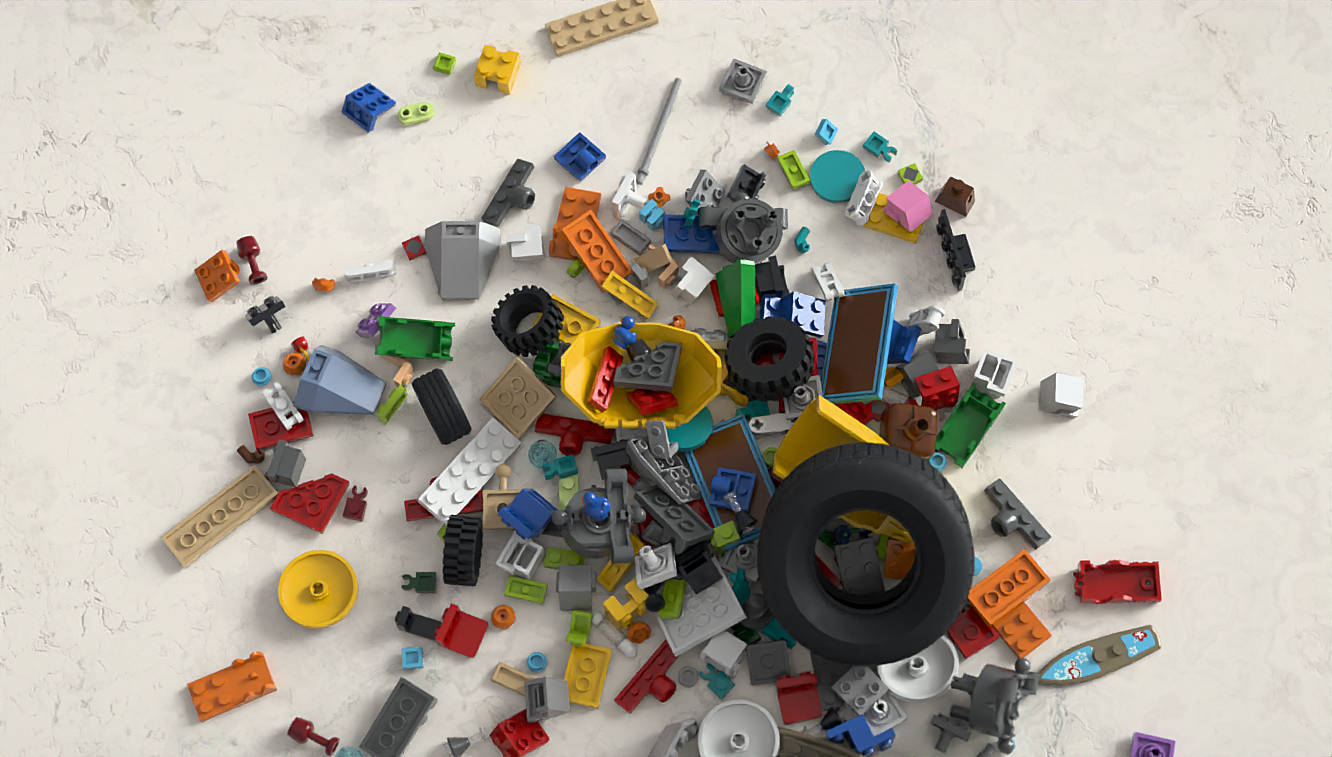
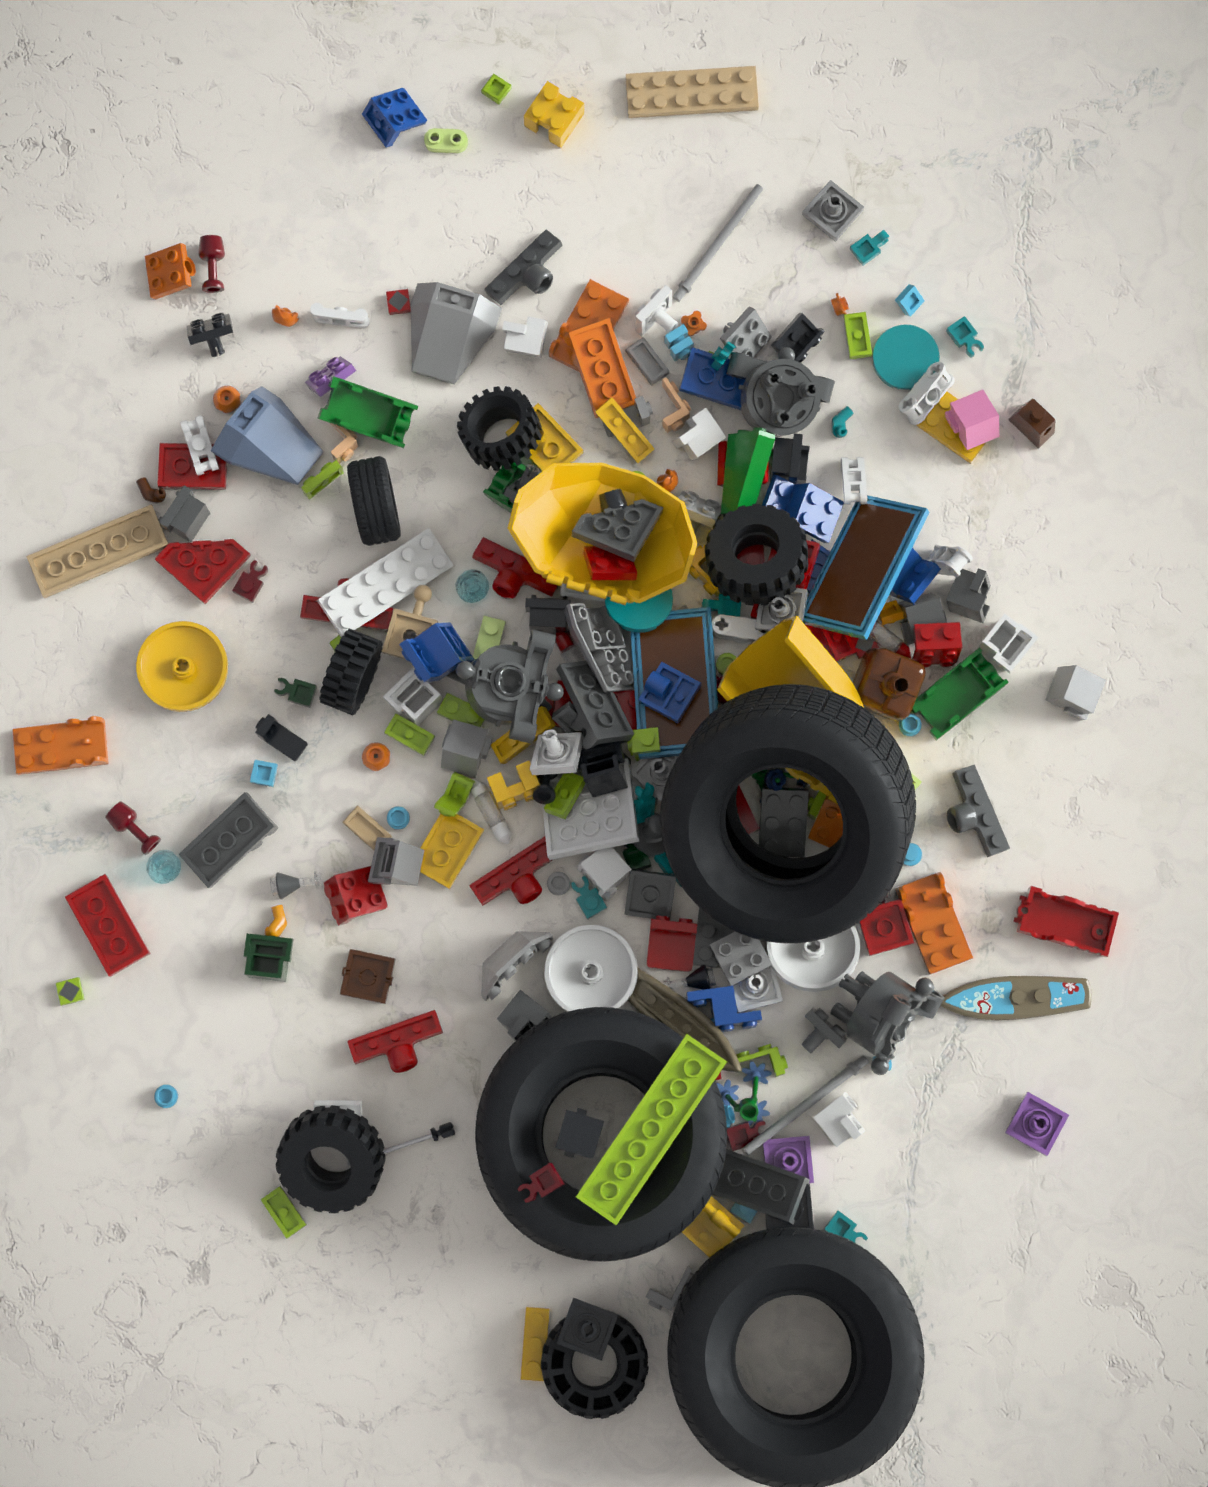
camera: 15 degrees right, 10 degrees up
medium azure plate [252,367,271,386] -> none
red hinge [291,336,310,361] -> none
red bracket [434,603,489,658] -> none
tan plate [479,357,558,439] -> none
teal plate [542,454,578,480] -> none
blue plate [554,132,606,182] -> none
lime tile [566,259,584,278] -> none
blue animal [581,492,610,521] -> none
red plate [587,346,623,413] -> none
blue animal [612,316,637,350] -> none
orange plate [627,621,652,644] -> none
tan tile [634,244,673,273] -> none
light grey bracket [645,420,679,459] -> none
piece [723,491,758,536] -> none
tile [898,163,923,184] -> none
black bracket [936,209,976,291] -> none
orange hinge [967,549,1051,627] -> none

